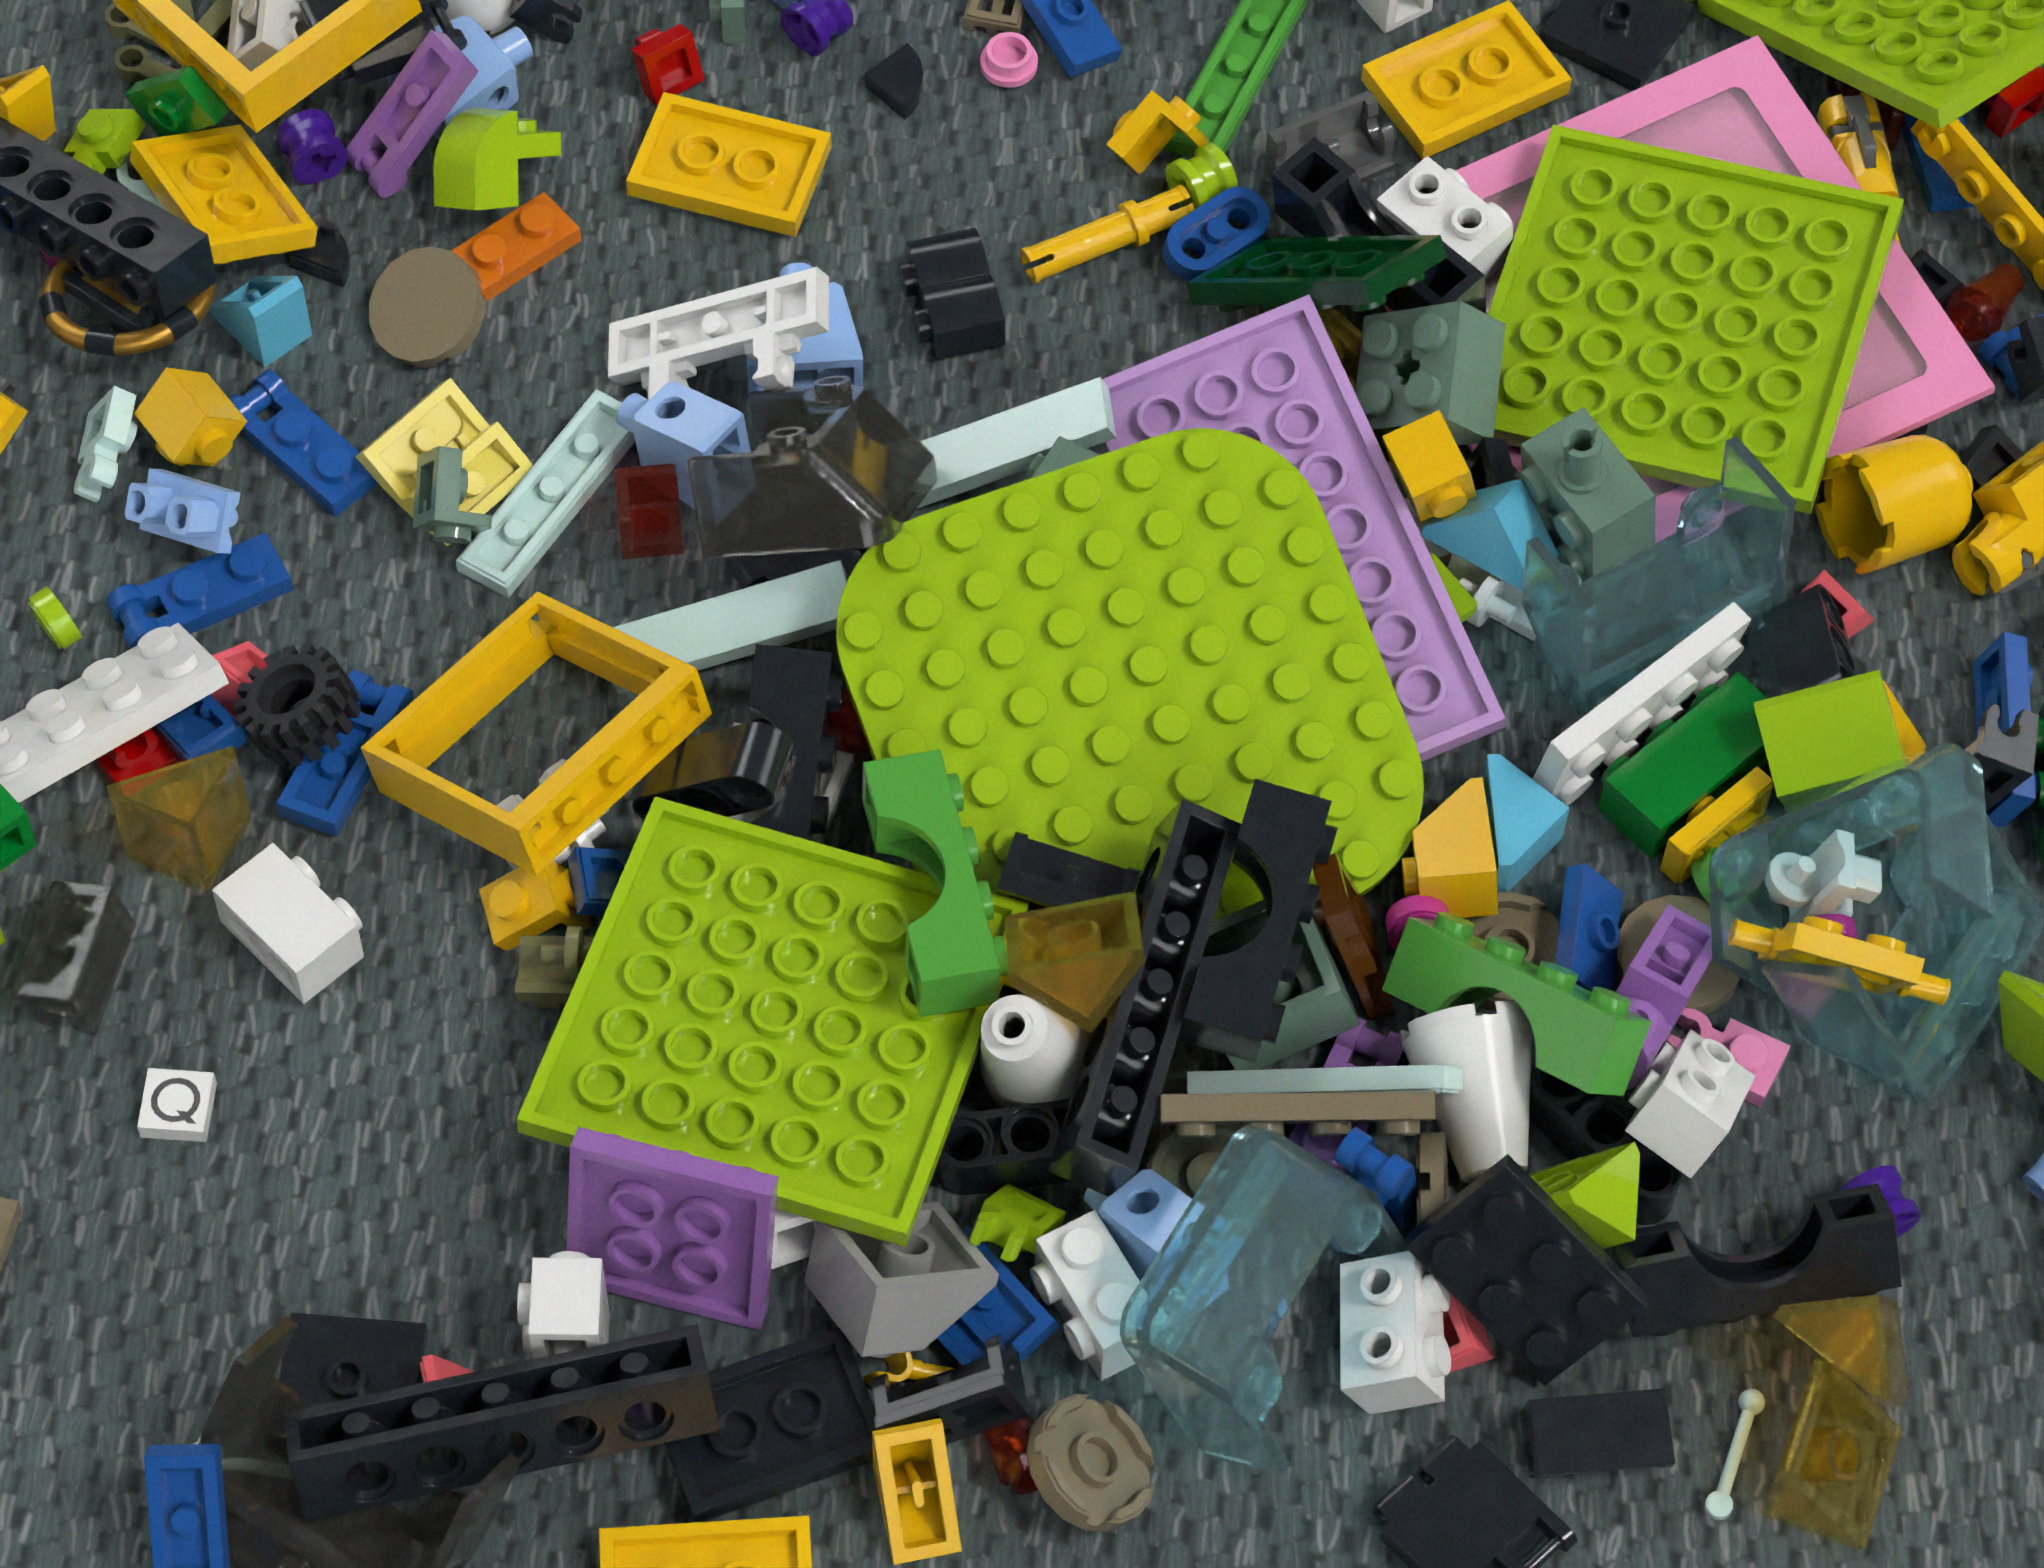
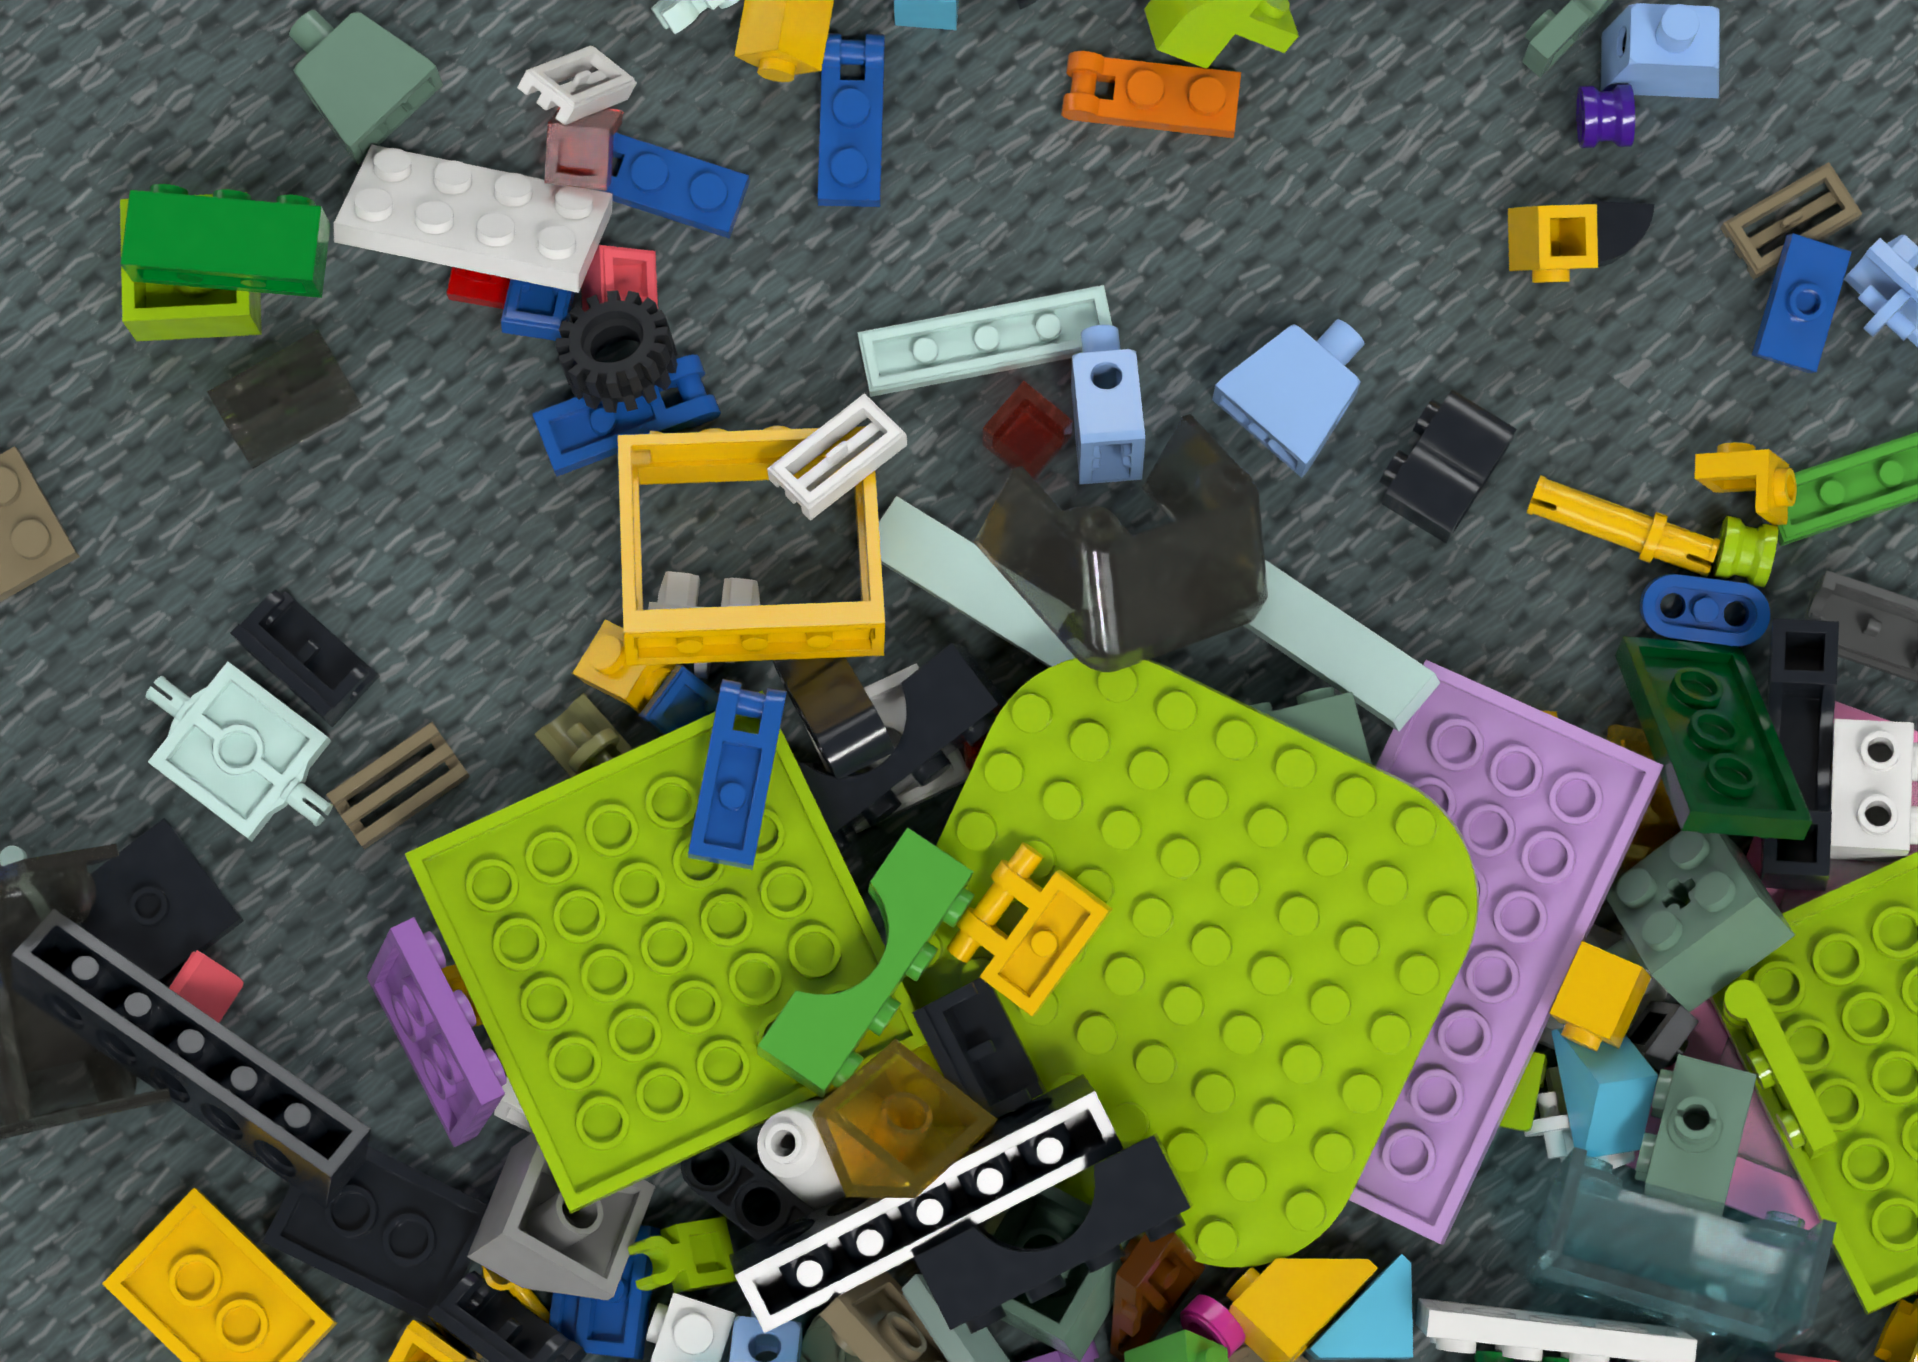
camera: 50 degrees right, 20 degrees up
lime tile [27,586,82,650] -> none
clear yellow slope [106,746,252,892] -> none
light blue hips [125,468,241,554] -> none
white tile [137,1068,217,1142] -> none
white brick [212,843,364,1004] -> none
light yellow slope [355,378,533,546] -> none
dark tan tile [369,246,486,368] -> none
sand green bracket [413,446,492,544] -> none
white brick [517,1251,610,1359] -> none
white hinge [608,267,829,400] -> none
yellow plate [626,92,832,237] -> none
red tile [631,23,705,106] -> none
bright pink plate [980,32,1038,88] -> none
none -> light aqua plate [146,661,333,842]
none -> black hinge [230,590,380,727]
none -> dark tan tile [326,722,470,850]
none -> white tile [517,46,637,125]
none -> clear red panel [544,107,623,191]
none -> blue plate [688,679,787,870]
none -> white tile [767,393,907,521]
none -> yellow plate [946,842,1113,1016]
none -> yellow brick [1508,204,1598,283]
none -> lime plate [1722,979,1838,1160]

